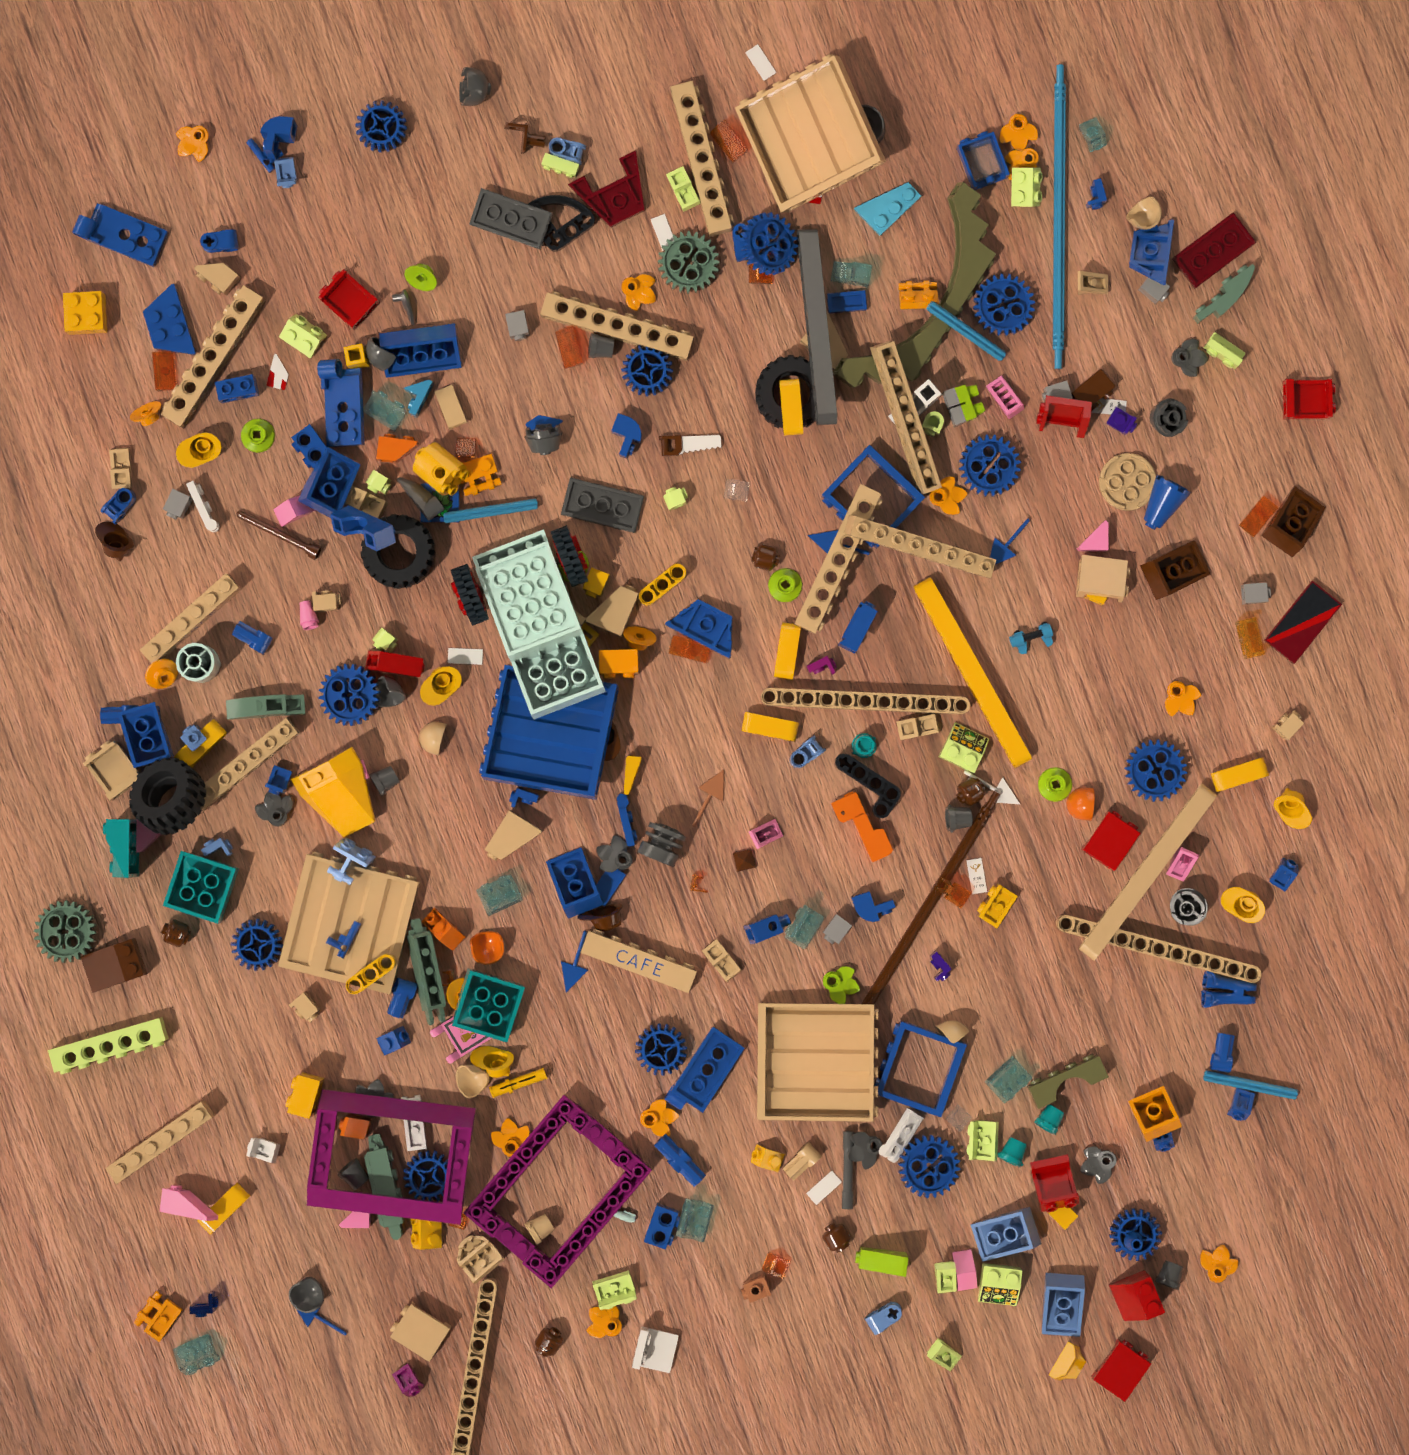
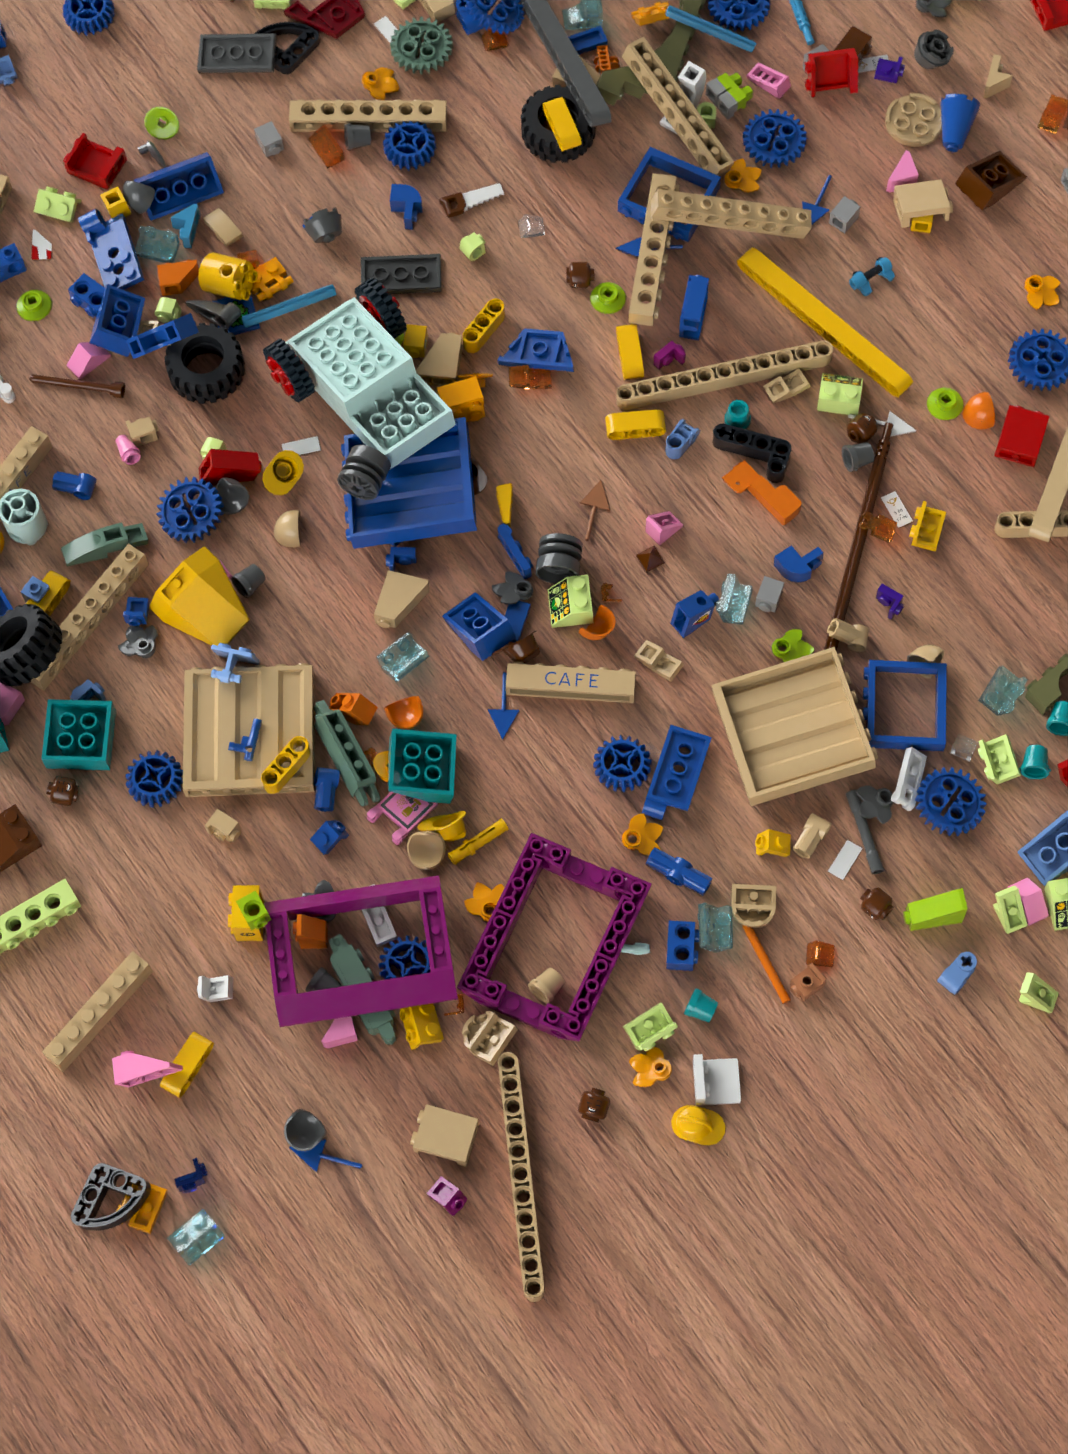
camera: 10 degrees left, 20 degrees down
none -> black beam [71,1163,151,1231]
none -> lime brick [236,891,271,931]
none -> dark grey wheel [337,445,391,500]
none -> yellowish green slope [548,574,594,628]
none -> orange helmet [579,605,616,641]
none -> orange piece [594,45,620,75]
none -> yellow piece [671,1105,725,1146]
none -> teal piece [683,988,719,1023]
none -> tan slope [731,884,776,927]
none -> orange bar [742,925,791,1004]
none -> tan piece [827,618,869,652]
none -> light grey brick [829,196,860,234]
none -> tan slope [983,54,1012,98]

